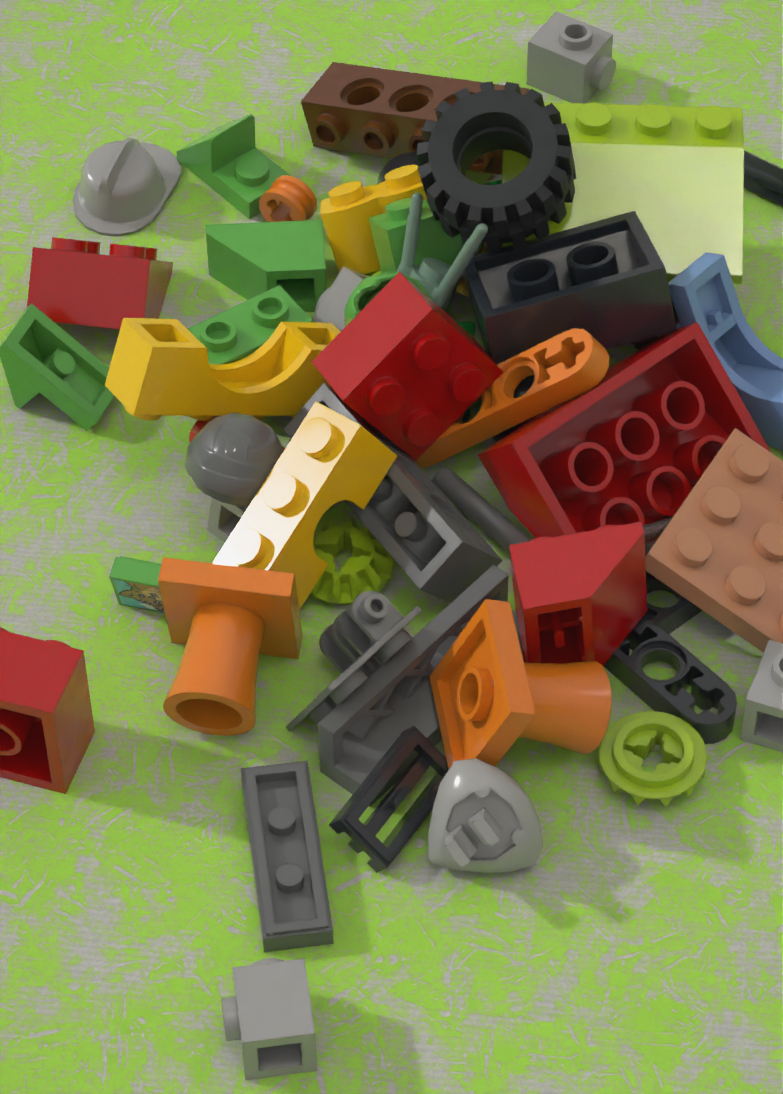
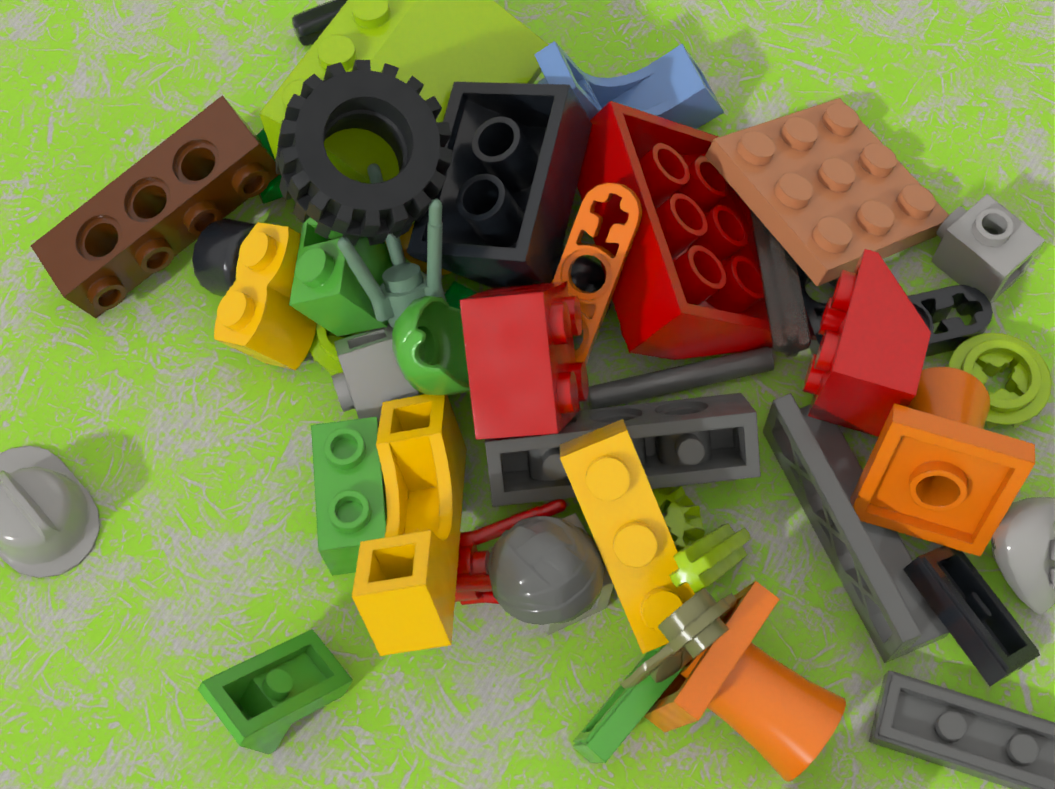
camera: 60 degrees left, 15 degrees up
red slope [27,237,173,329] -> none
bright green slope [177,114,291,219] -> none
bright green slope [206,220,326,312] -> none
orange bush [259,175,317,222] -> none
dark grey hinge [286,591,422,732] -> none
light grey brick [526,12,616,103] -> none
none -> olive plate [620,588,737,689]
none -> lime axle [669,523,751,593]

